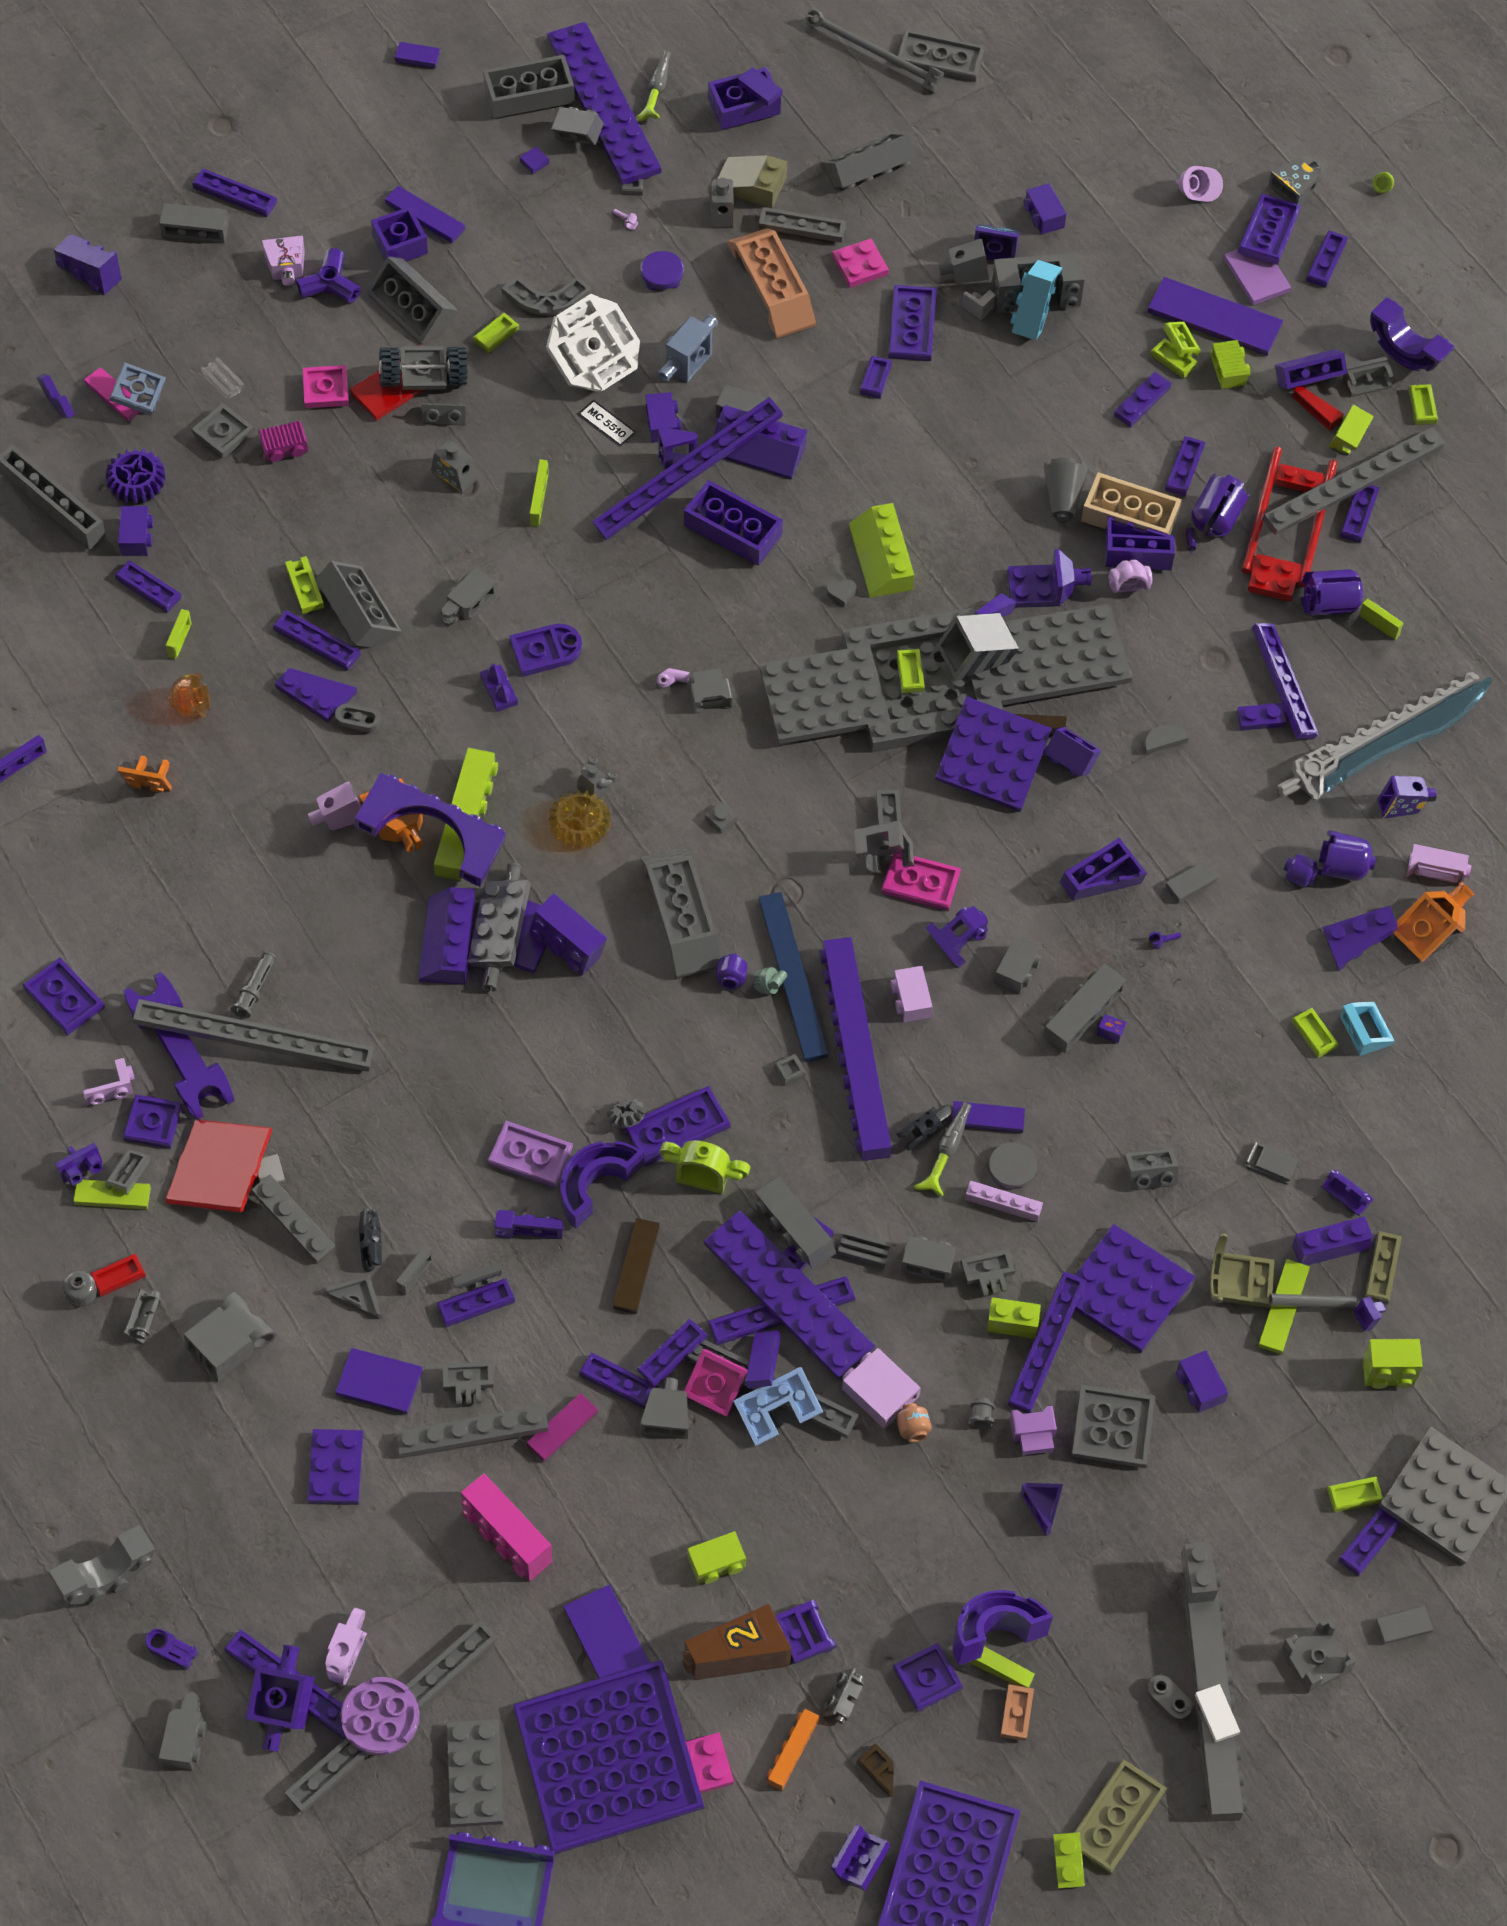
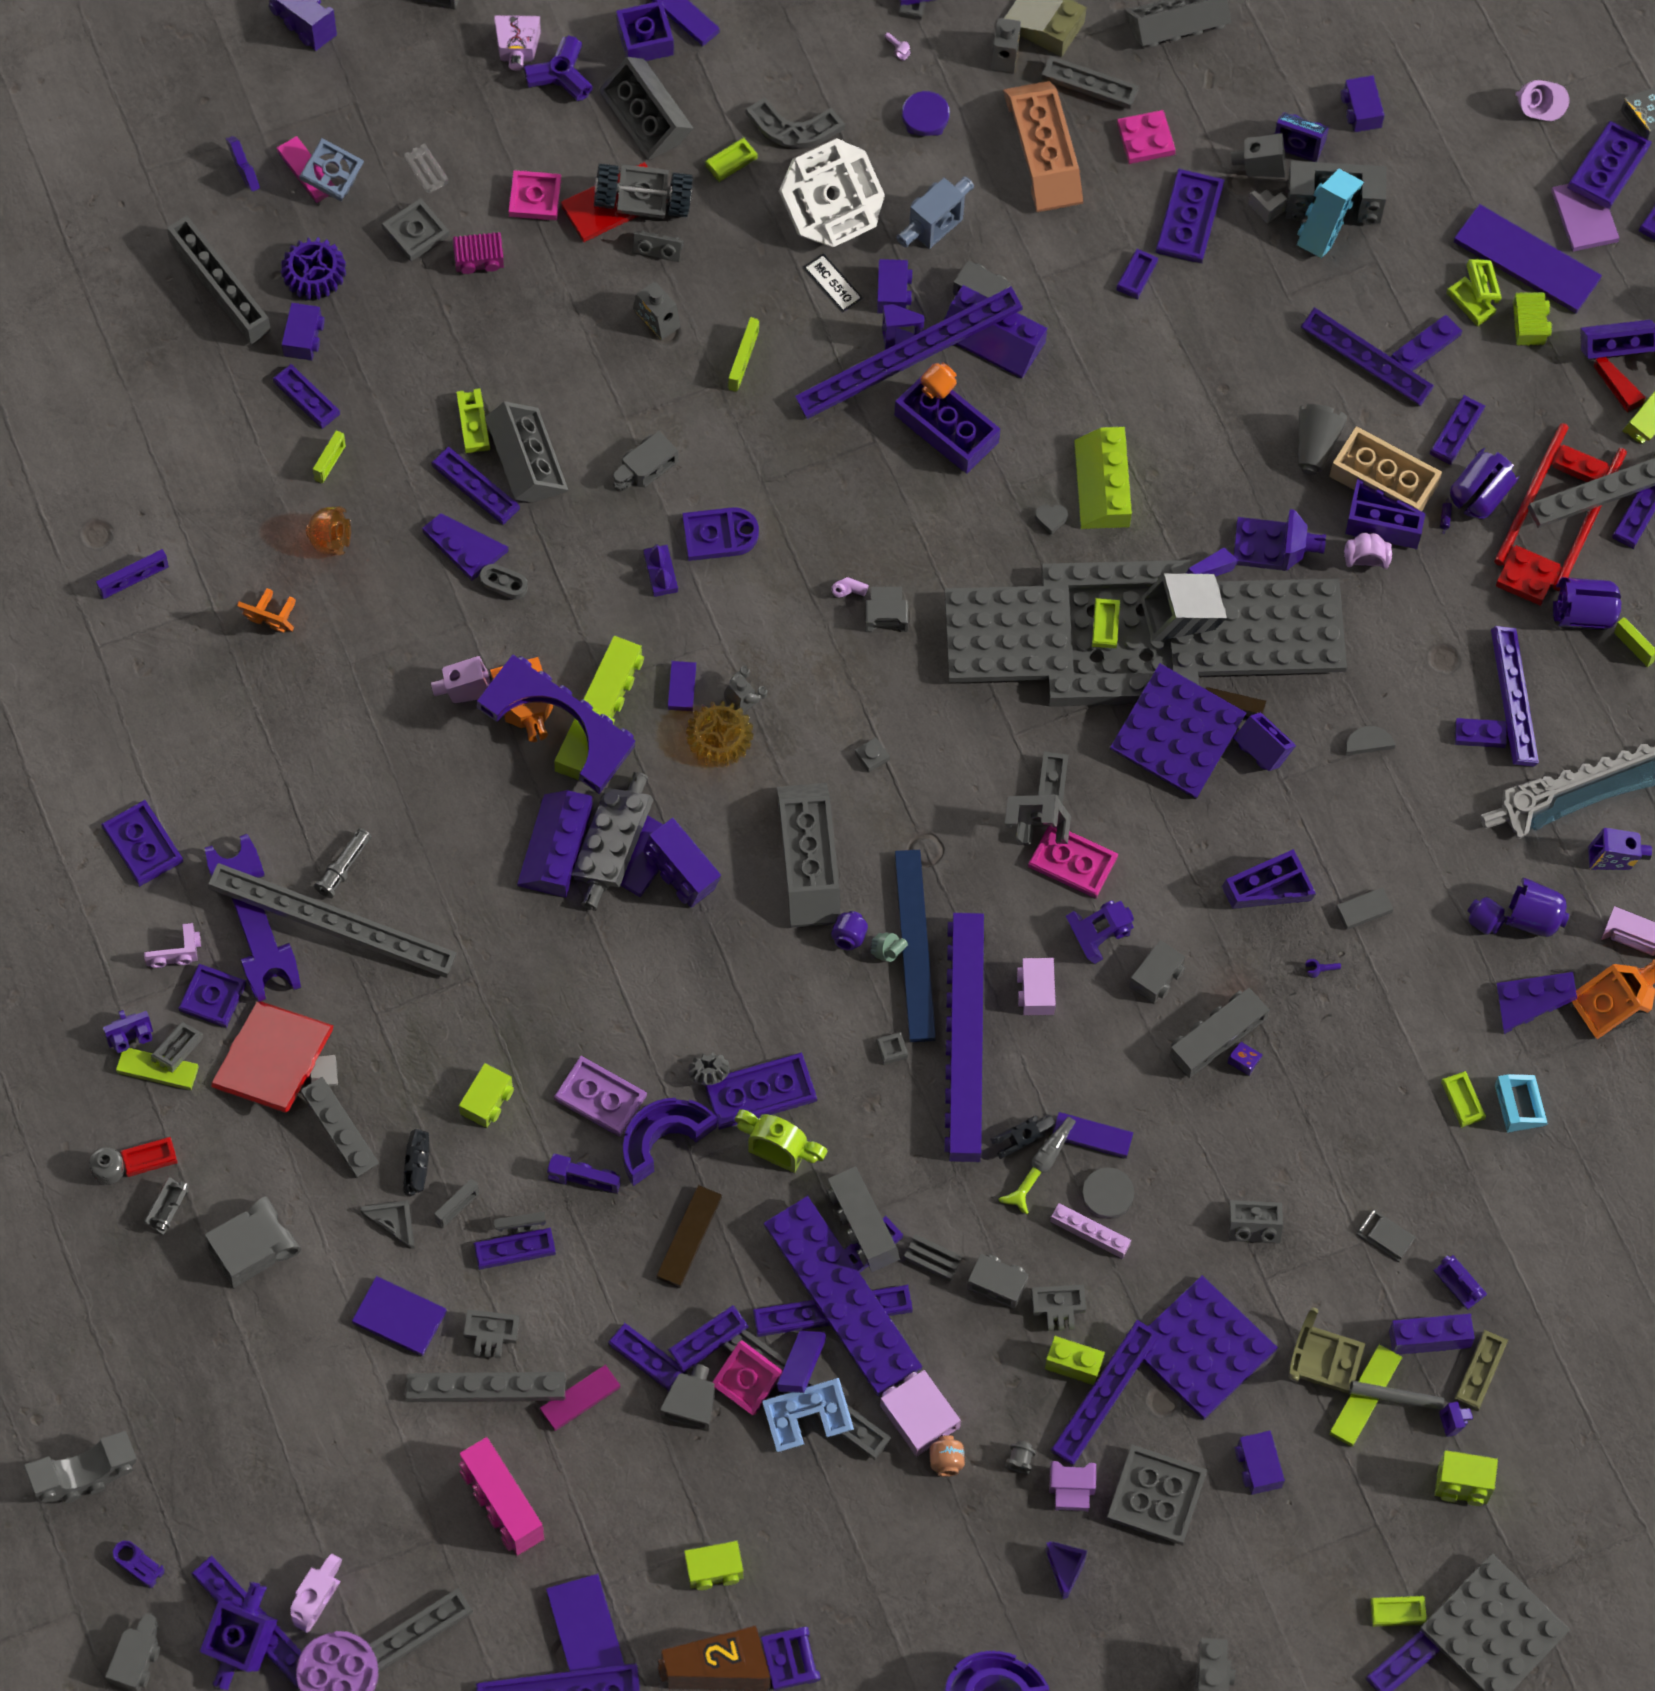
camera: 10 degrees right, 5 degrees up
dark purple plate [308,1429,364,1505] -> none
none -> lime brick [459,1063,514,1128]
none -> dark purple tile [668,661,696,711]
none -> orange head [921,362,957,399]
none -> dark purple tile [1301,307,1434,406]

